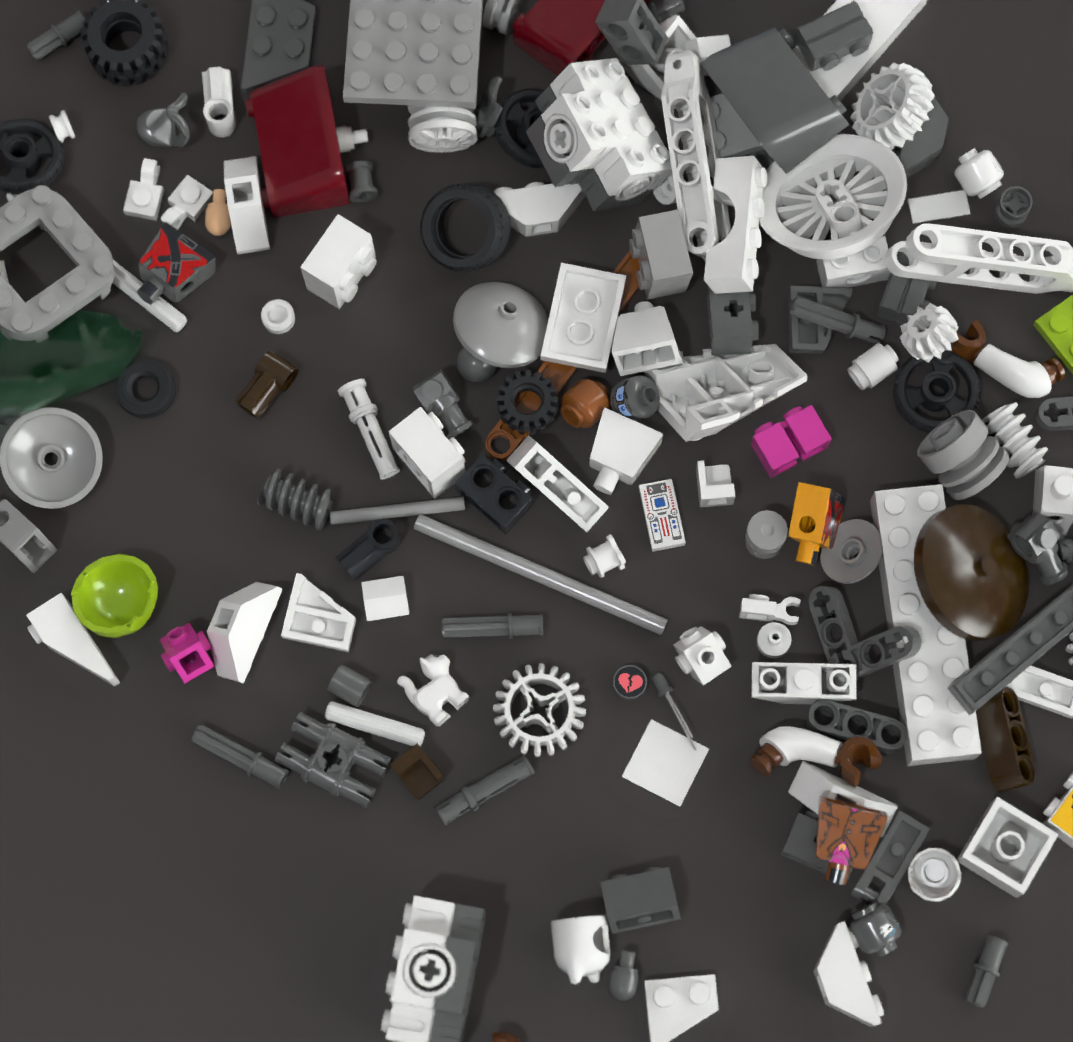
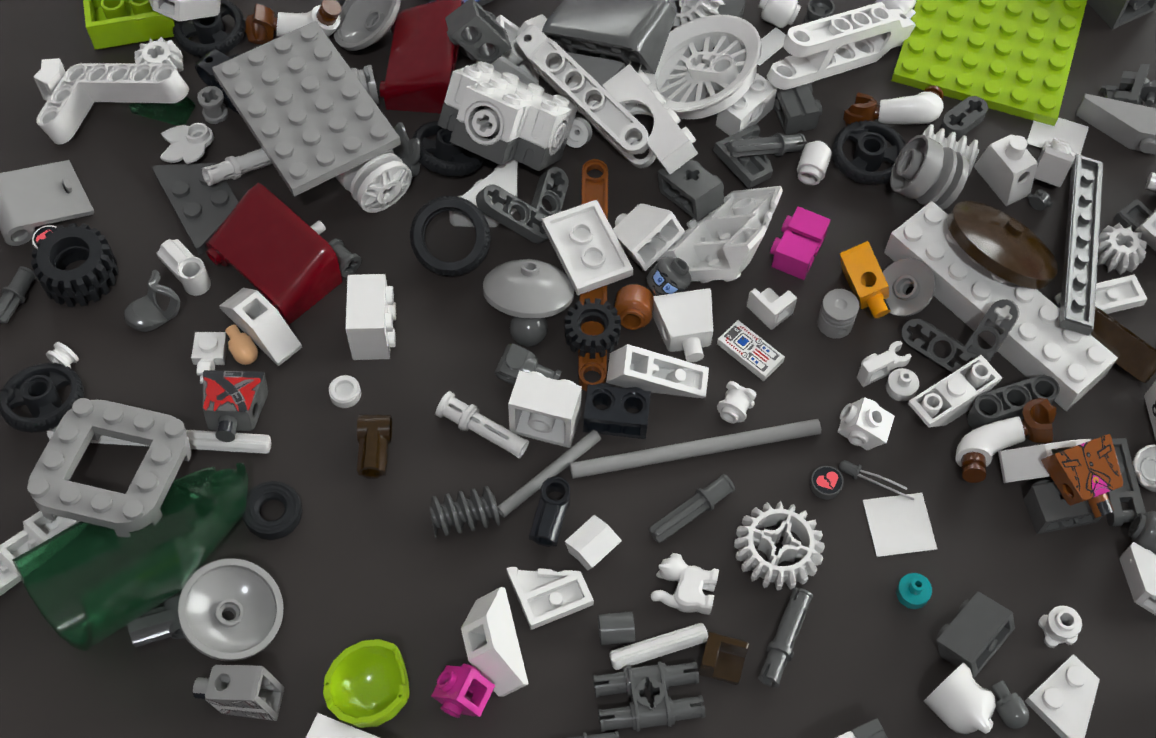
camera: 40 degrees left, 15 degrees down
white plate [123,158,164,221] -> none
light grey brick [629,209,693,299] -> none
white gear [900,303,959,362] -> none
dark grey connector [1007,513,1069,585] -> none
none -> white pin [202,148,272,186]
none -> dark grey beam [476,167,569,244]
none -> teal tile [896,573,932,609]
none -> white brick [1038,606,1082,648]

